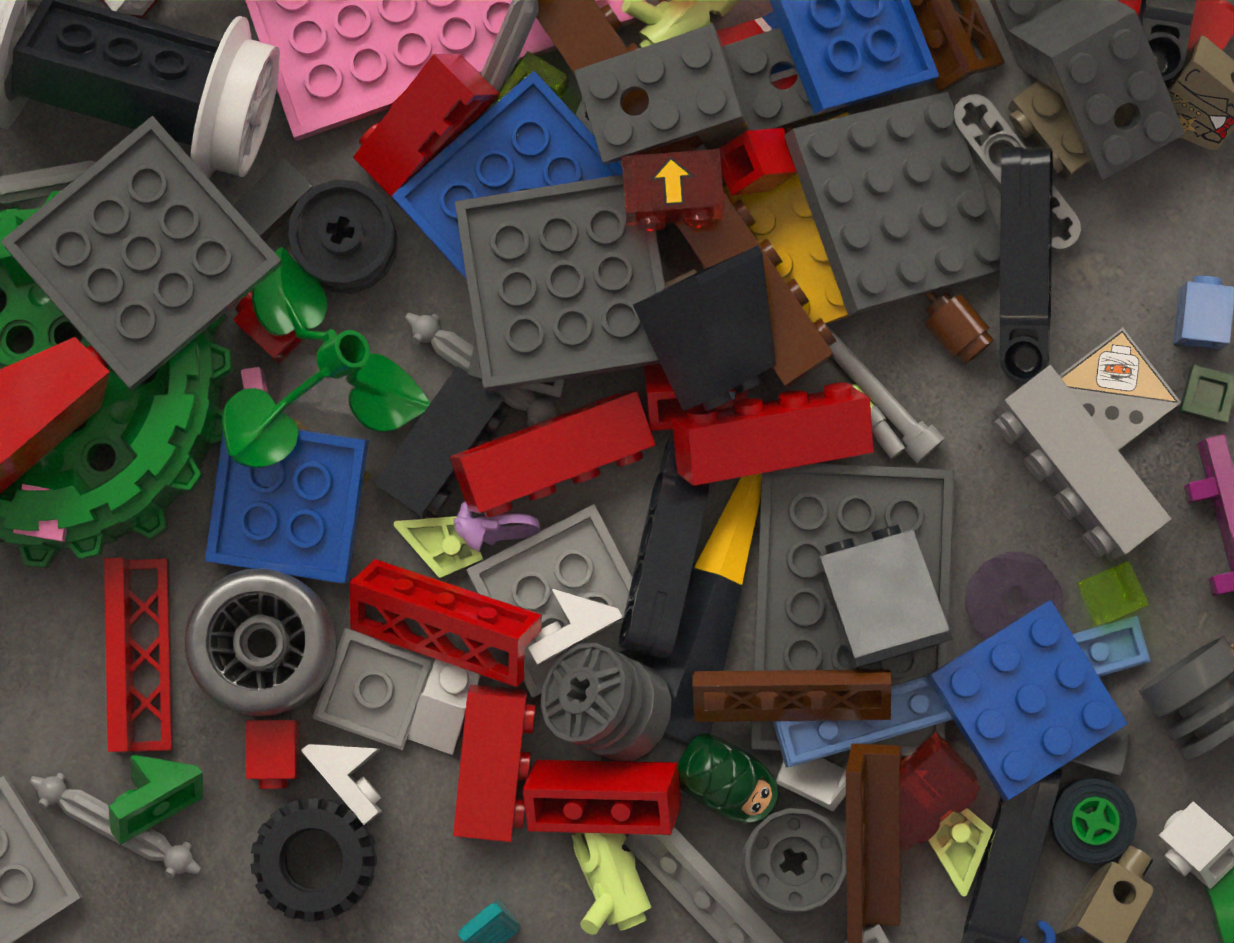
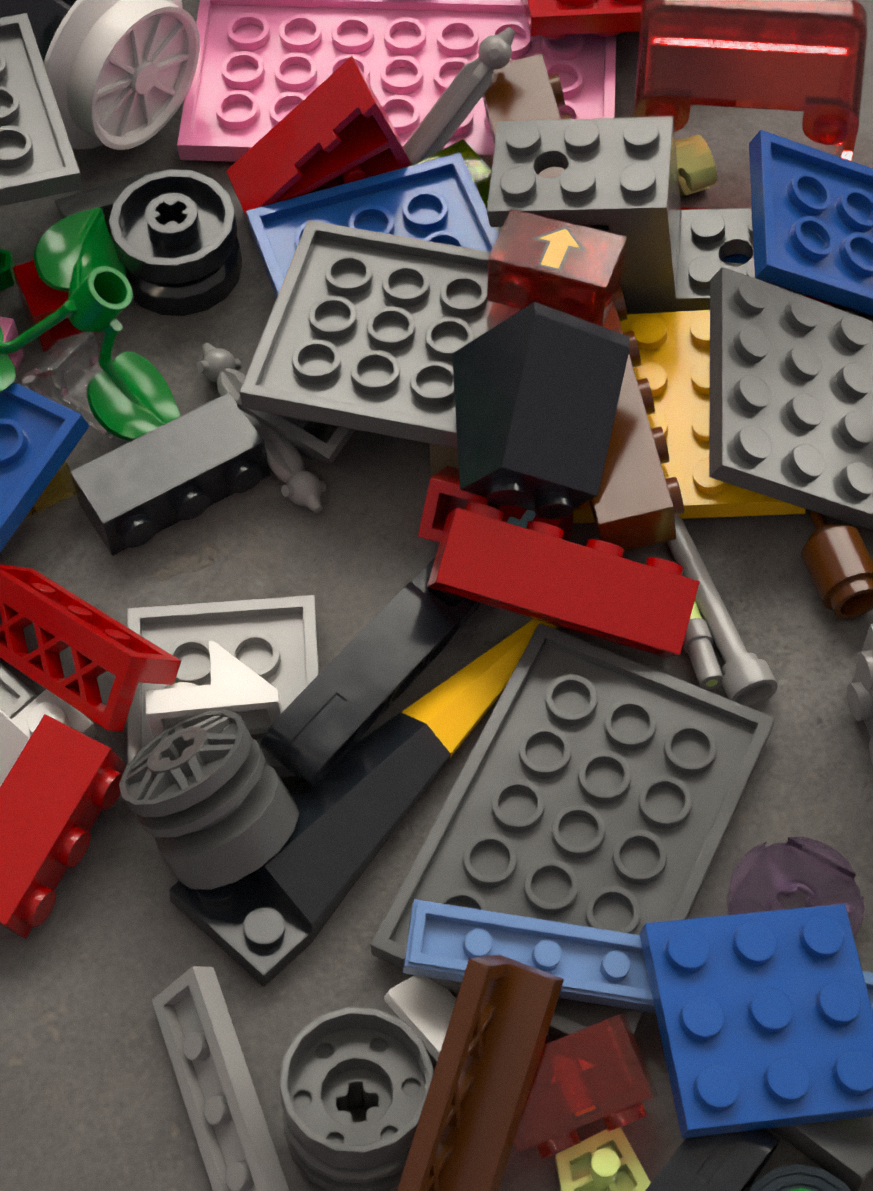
camera: 25 degrees right, 25 degrees down
yellowish green piece [394,516,484,578] -> none
red brick [449,390,655,518] -> none
lavender piece [454,501,540,552] -> none
red brick [523,760,682,835] -> none
yellowish green piece [571,833,652,935] -> none
dark green piece [678,734,781,824] -> none
reddish brown fence [692,669,892,722] -> none
red brick [714,128,797,196] -> none
slope [817,524,953,670] -> none

